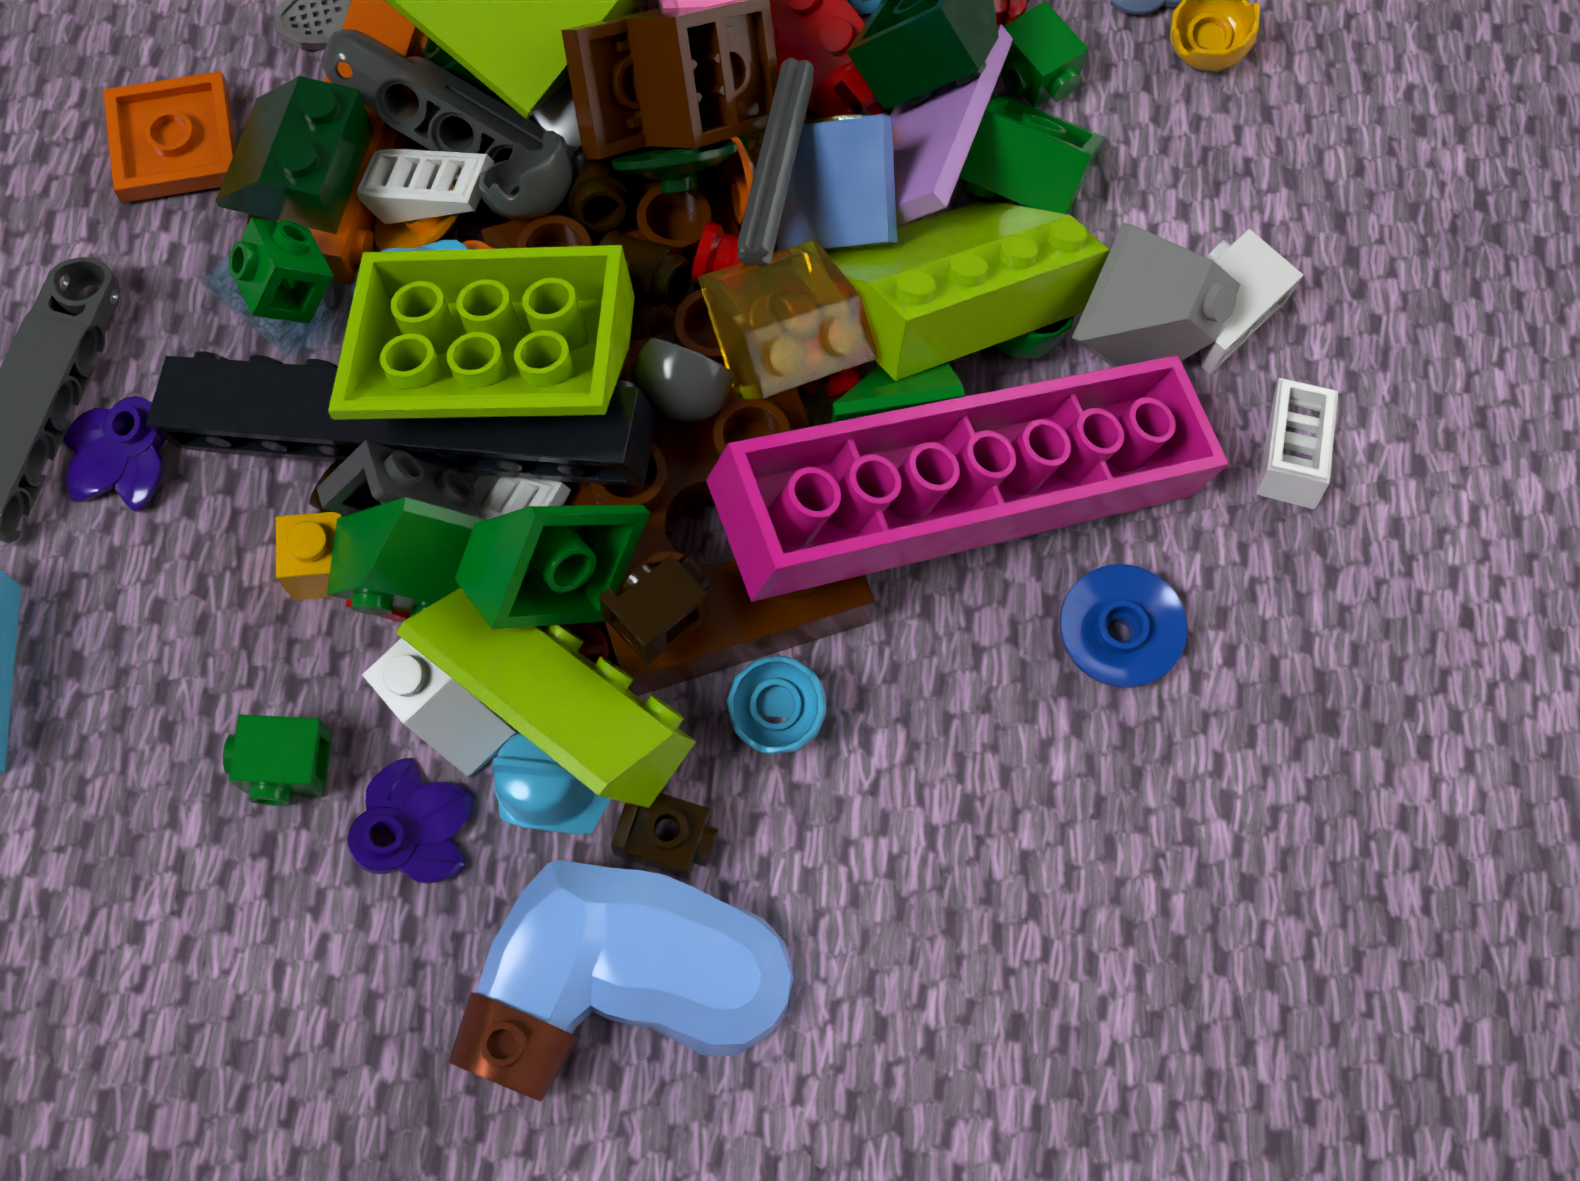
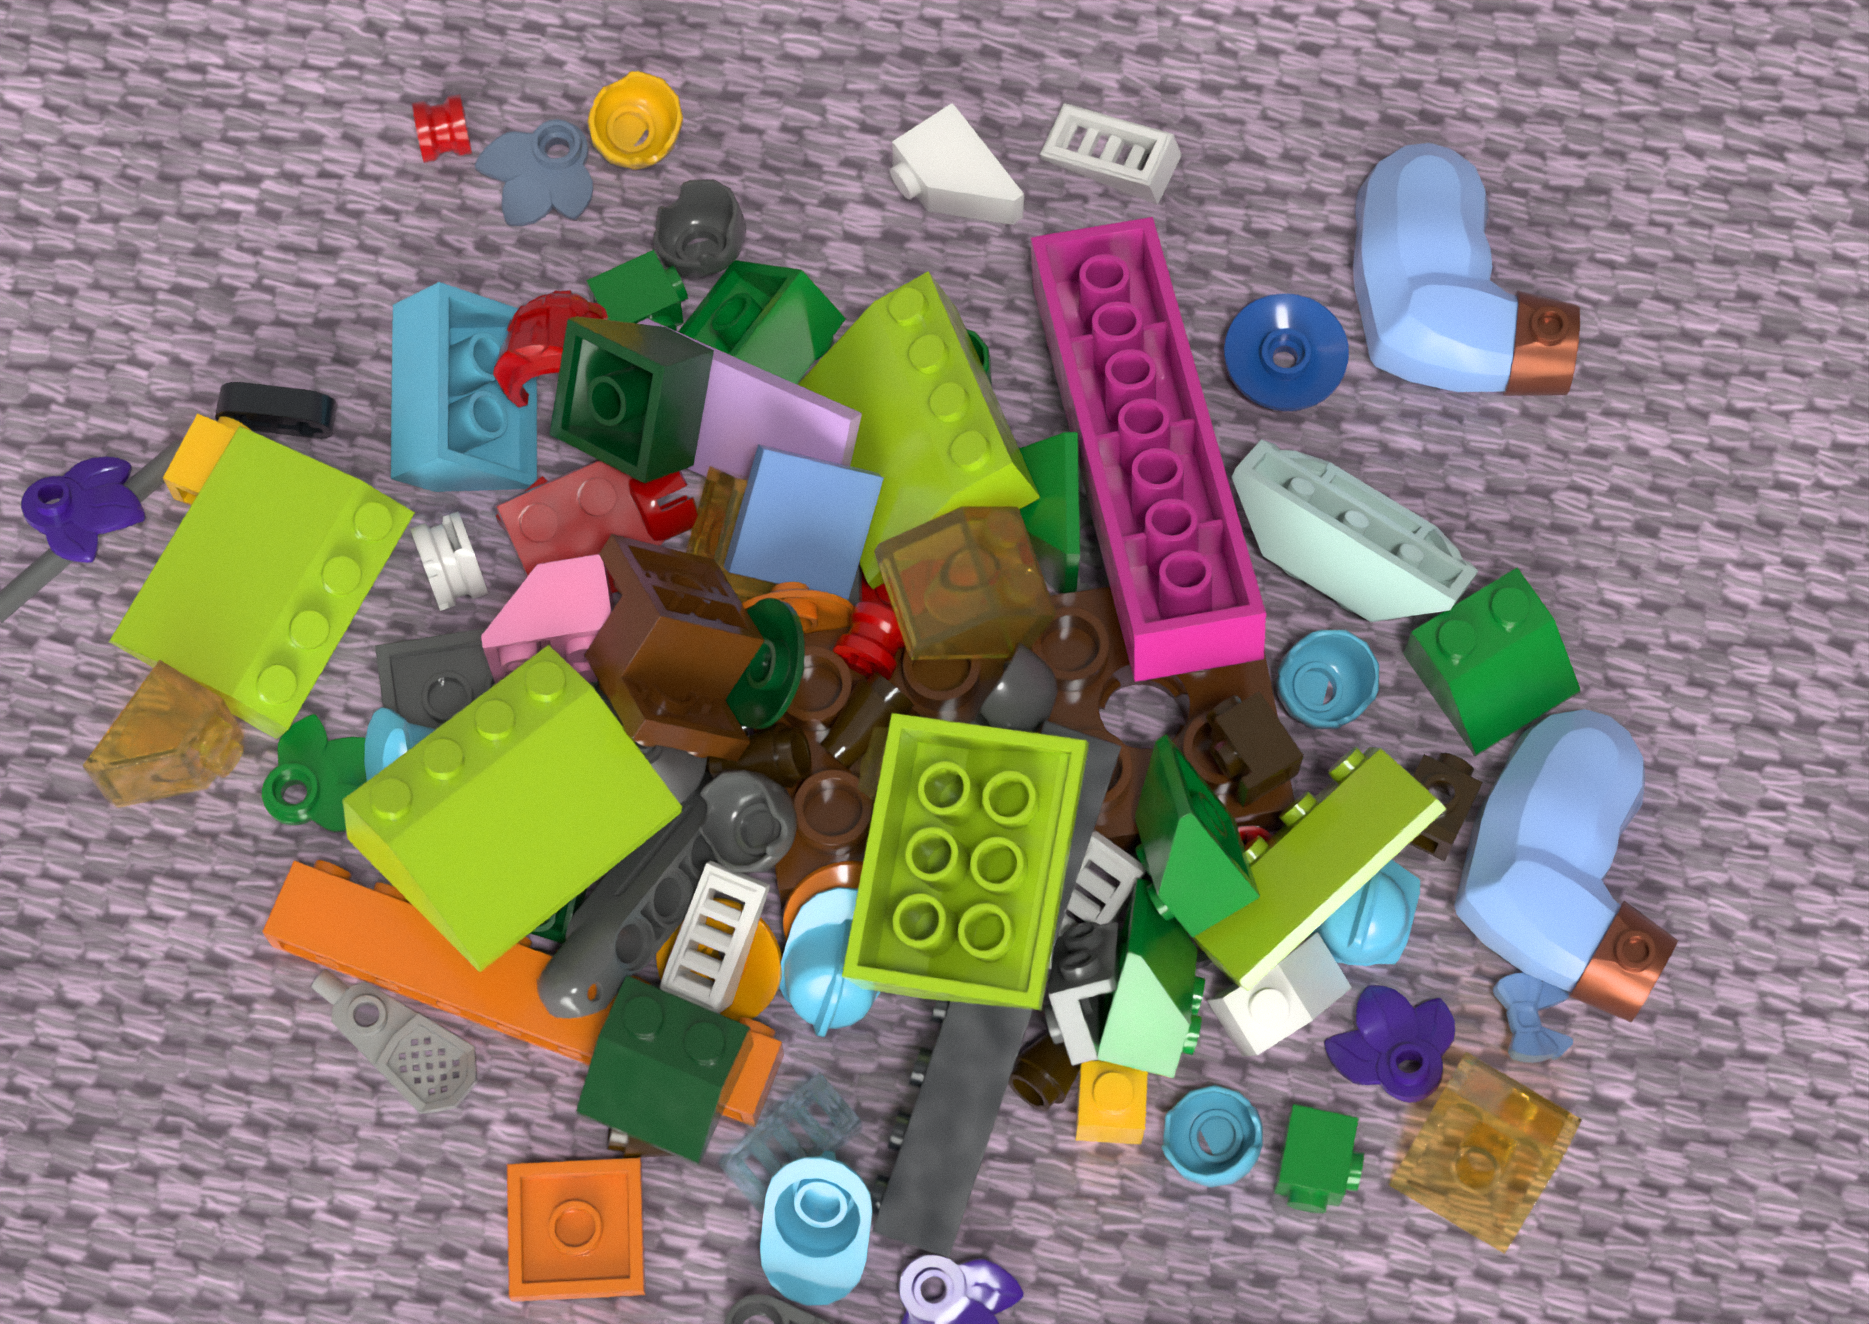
camera: 75 degrees left, 0 degrees up
green brick [229,217,334,324] -> none
dark grey axle [737,57,814,267] -> none
light grey slope [1072,222,1241,367] -> none
none -> dark grey hair [653,179,746,279]
none -> medium azure piece [760,1150,872,1306]
none -> medium azure hair [1161,1085,1263,1188]
none -> light aqua wedge [1232,439,1478,622]
none -> light blue piece [1353,143,1580,396]
none -> clear yellow slope [1389,1052,1582,1254]
none -> green slope [1403,567,1581,757]
none -> medium blue piece [1493,973,1574,1063]

